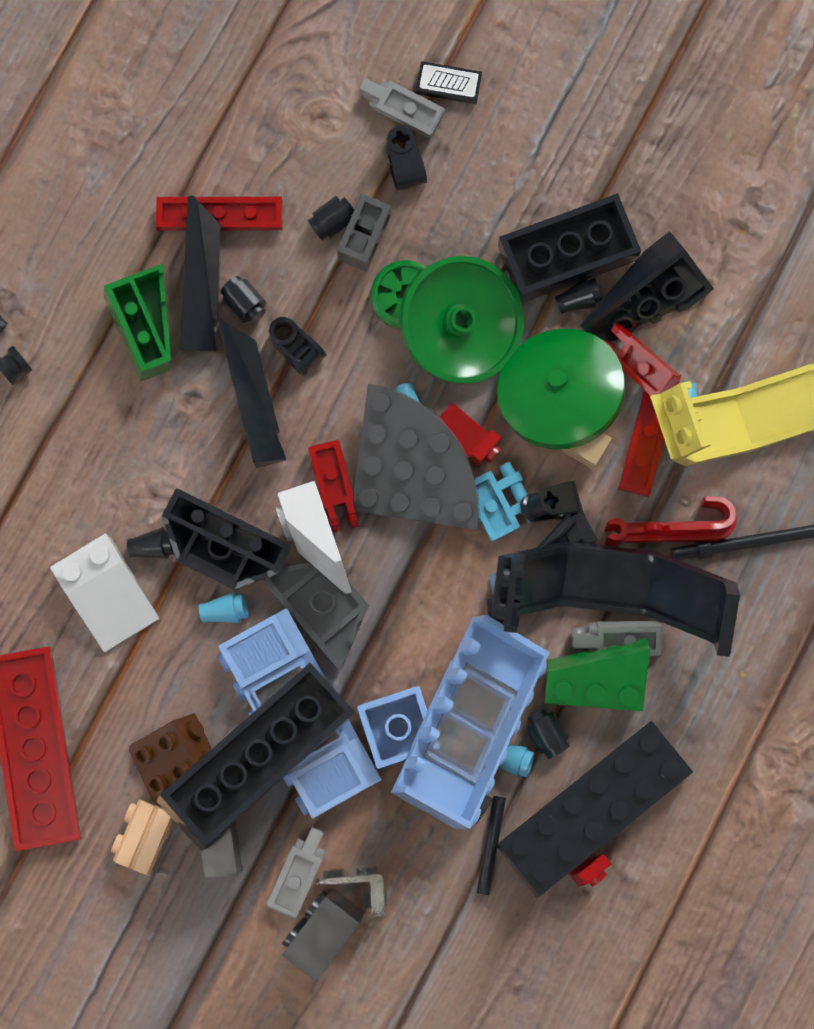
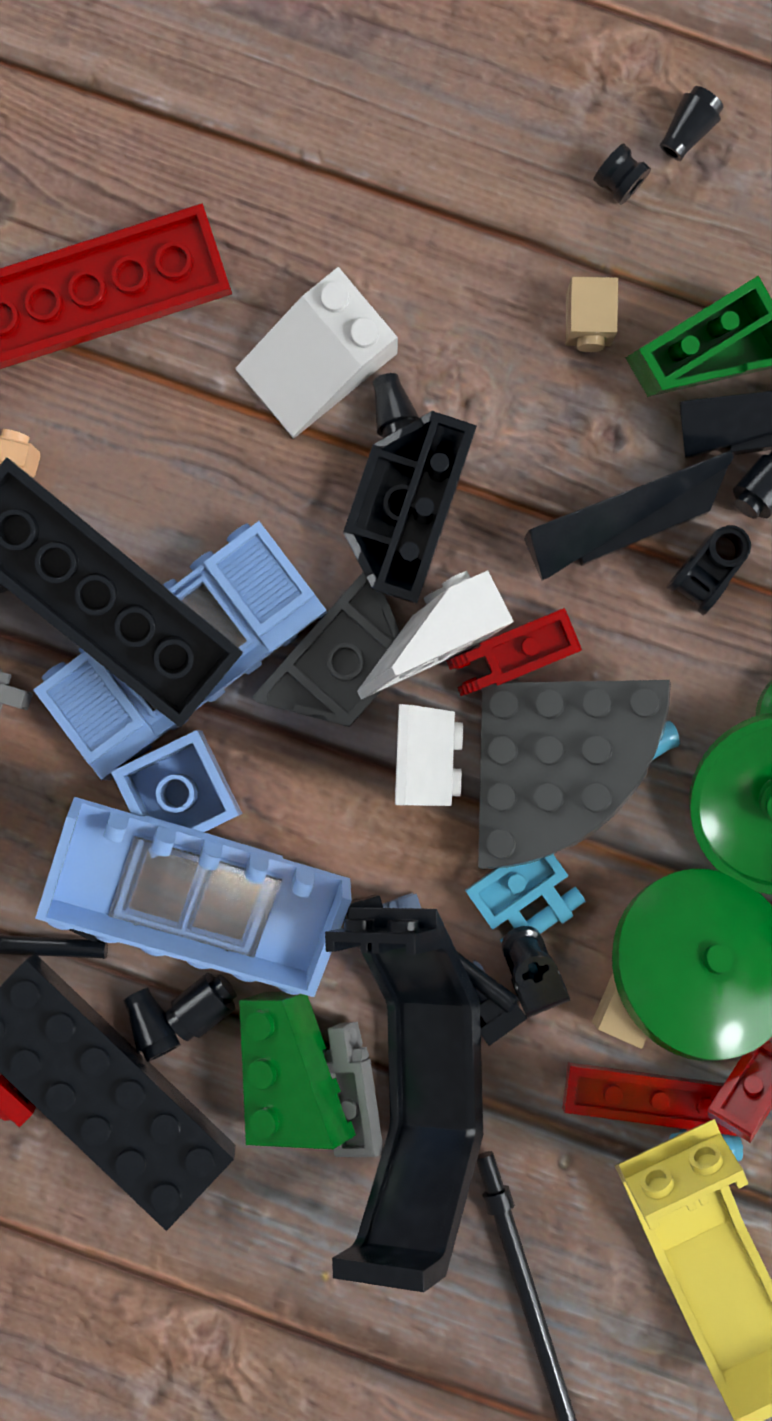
camera: 85 degrees right, 5 degrees up
reddish brown bracket [129,713,212,803] -> none
medium azure cone [199,591,249,623] -> none
red bracket [439,403,502,468] -> none
medium azure cone [498,745,535,778] -> none
red piece [604,496,737,547] -> none
none -> black cone [123,988,181,1062]
none -> white slope [395,704,463,806]
none -> tan brick [565,277,618,352]

